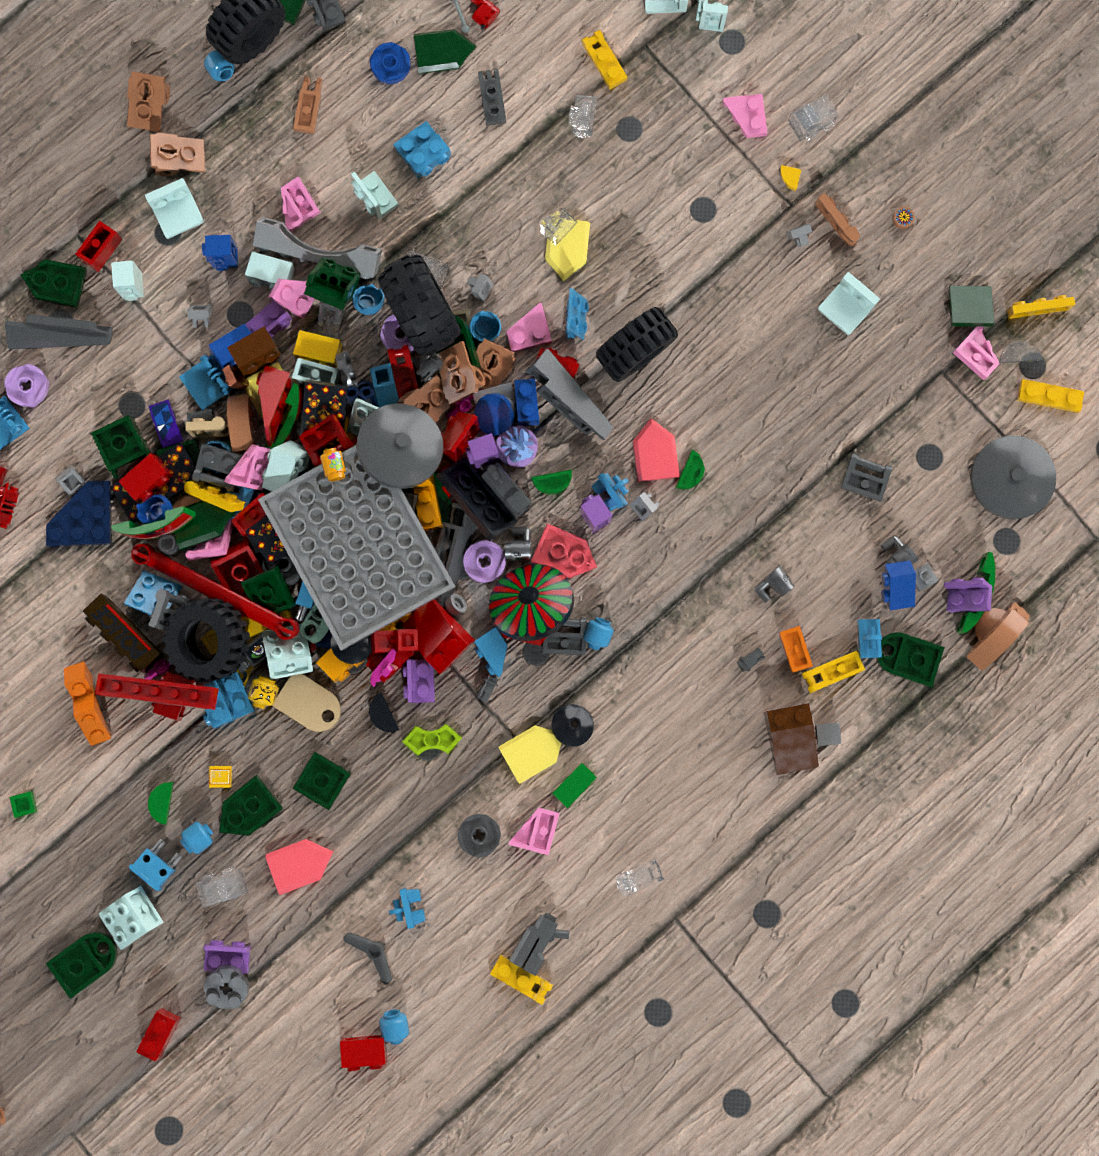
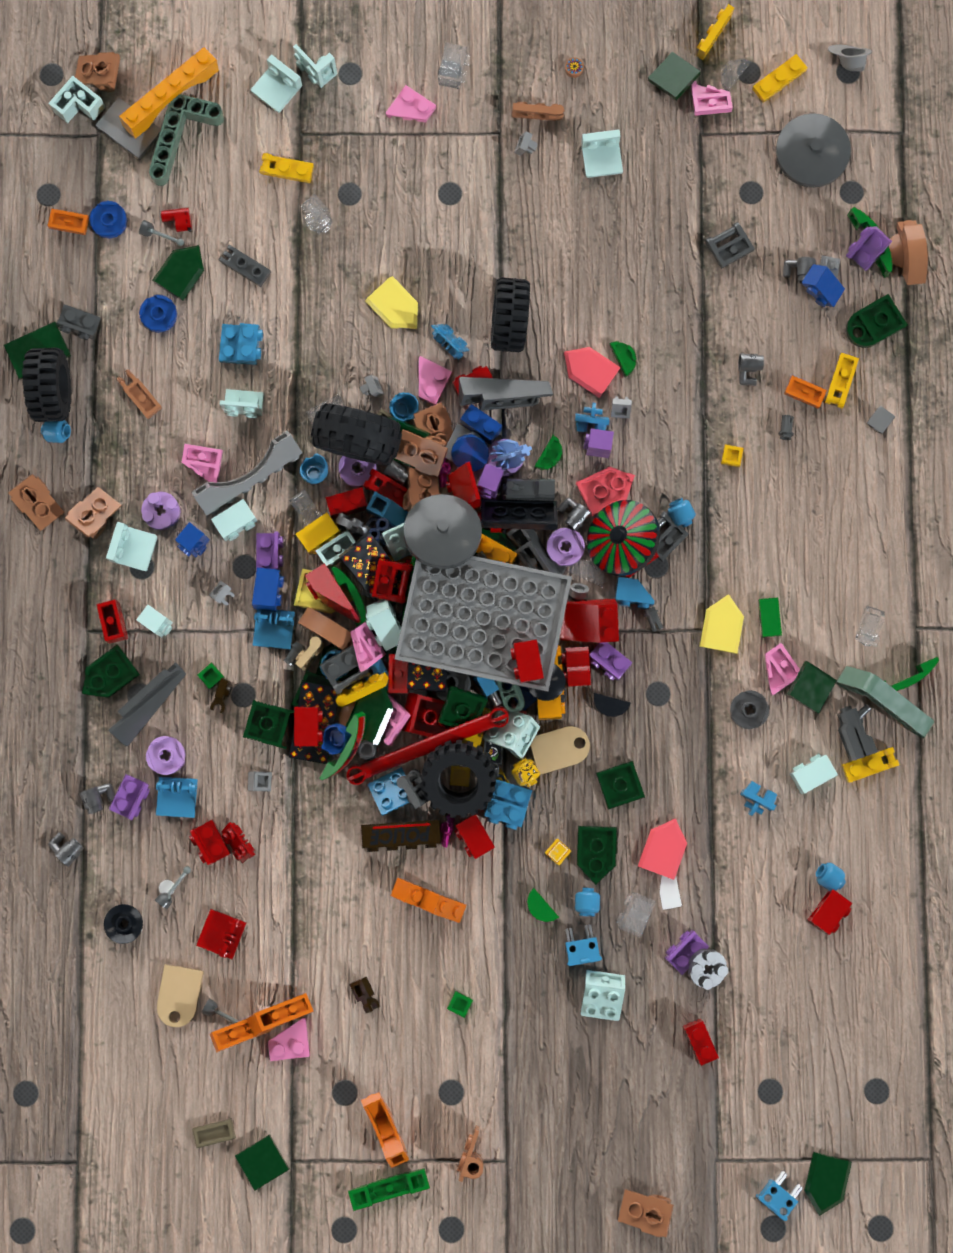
camera: 45 degrees left, 0 degrees up
dark green tile [45,932,118,999] -> none
dark blue plate [46,481,112,547] -> none
red plate [94,673,219,710] -> none
slope [148,399,183,447] -> none
copper plate [222,365,249,391] -> none
reddish brown slope [227,326,281,376] -> none
bright pink wing [268,279,315,319] -> none
dark green piece [304,258,361,310] -> none
light orange brick [320,448,346,482] -> none
dark grey piece [343,932,392,984] -> none
dark pink piece [370,649,396,687] -> none
red slope [371,629,418,653] -> none
lime tile [402,724,462,756] -> none
dark grey pin [416,355,443,382] -> none
clear slope [541,208,577,245] -> none
black dish [551,704,594,747] -> none
reddish brown slope [763,703,819,775] -> none
yellow tile [780,165,801,191] -> none
dark azure hips [857,619,882,658] -> none
none -> lavender plate [141,492,181,530]
none -> green tile [197,662,225,690]
none -> dark brown plate [210,678,232,714]
none -> red brick [325,487,368,519]
none -> red brick [510,639,544,683]
none -> white sticker [660,876,682,910]
none -> yellow tile [721,444,744,467]
none -> dark green tile [787,661,837,714]
none -> light aqua brick [790,754,838,794]
none -> sand green beam [836,666,934,738]
none -> green slope [884,657,939,691]

